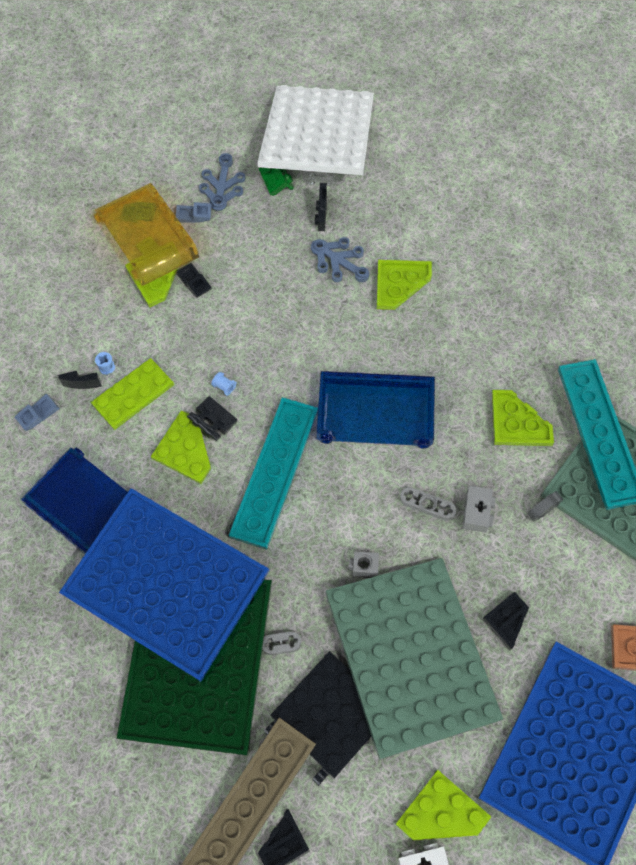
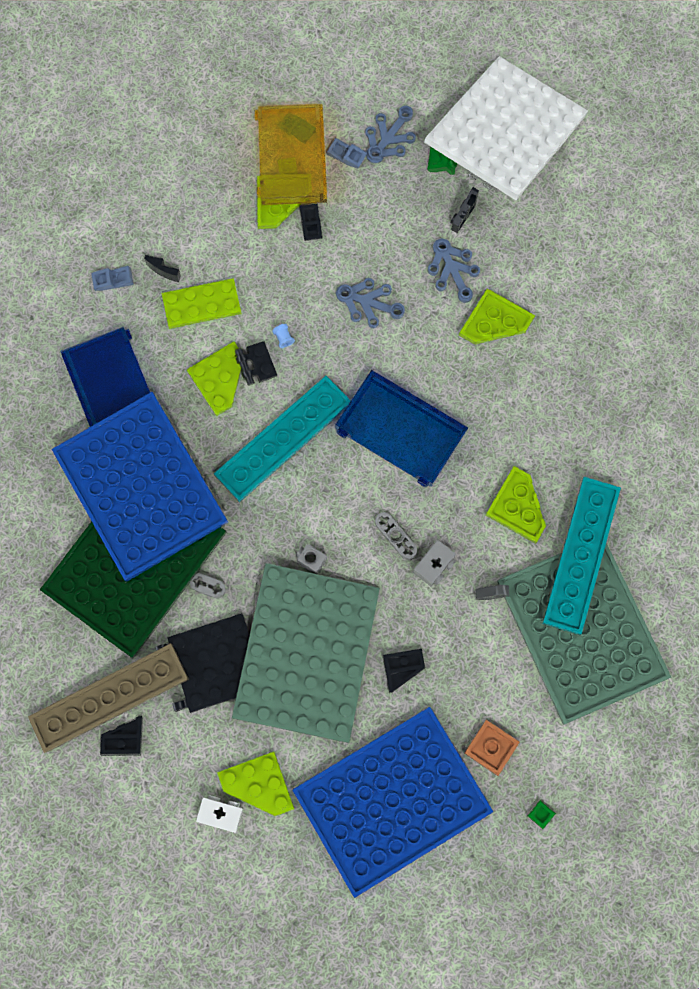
camera: 25 degrees right, 10 degrees up
light blue bush [95,352,115,375] -> none
none -> sand blue plant [336,278,405,328]

